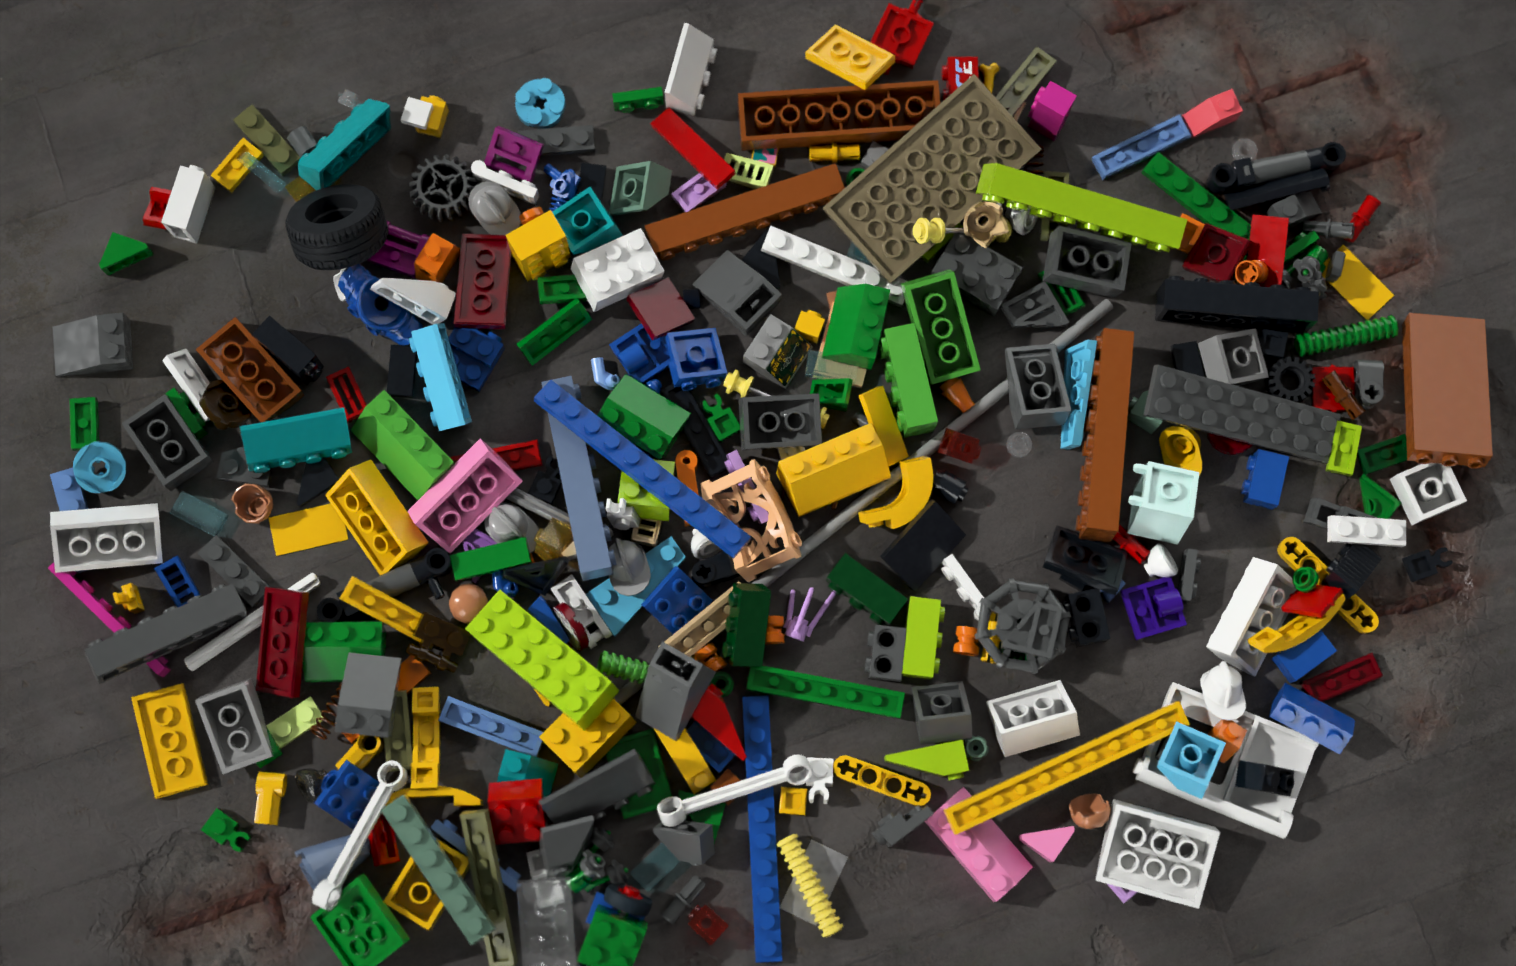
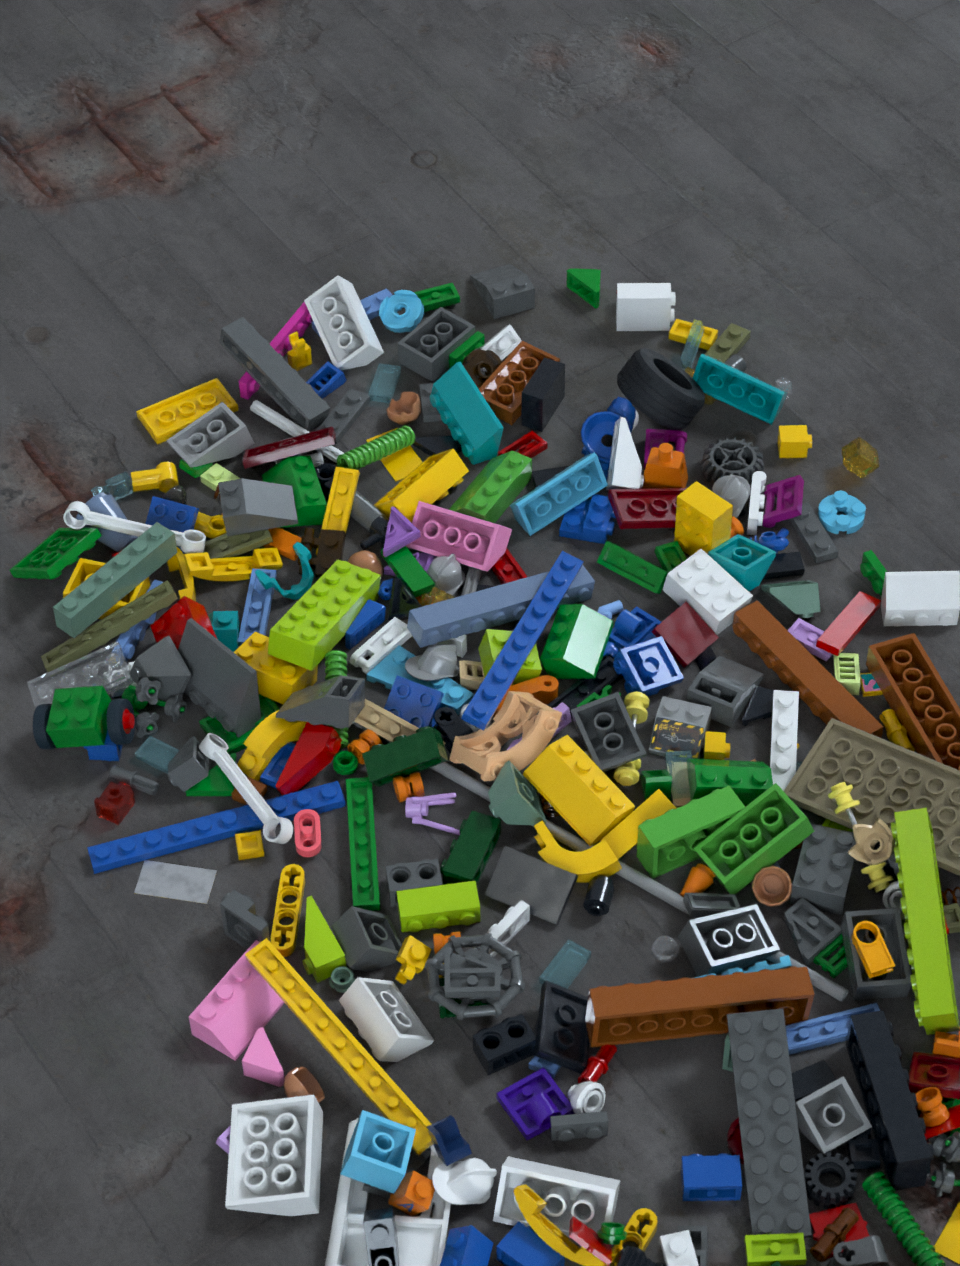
camera: 80 degrees right, 30 degrees down
green plate [201,808,252,852] -> none
white tile [401,97,433,130] -> none
dark red tile [553,602,589,652] -> none
white plate [606,498,640,530] -> none
light yellow piece [776,834,844,937] -> none
white plate [806,757,833,804] -> none
clear red brick [938,428,981,464] -> none
light aqua container [1127,461,1199,545] -> none
yellow piece [1159,425,1202,476] -> none
none -> clear light blue plate [91,472,133,500]
none -> teal helmet [255,542,314,600]
none -> coral plate [294,809,322,857]
none -> bright green piece [337,425,415,470]
none -> medium lavender tile [383,506,421,557]
none -> yellow plate [395,935,432,985]
none -> dark blue panel [427,1115,472,1166]
none -> sand green slope [488,761,547,825]
none -> clear light blue tile [539,939,591,989]
none -> dark grey tile [683,893,740,917]
none -> nougat hair [752,866,792,907]
none -> medium blue tile [786,1003,880,1055]
none -> clear yellow brick [841,437,879,478]
none -> light orange piece [851,921,895,979]

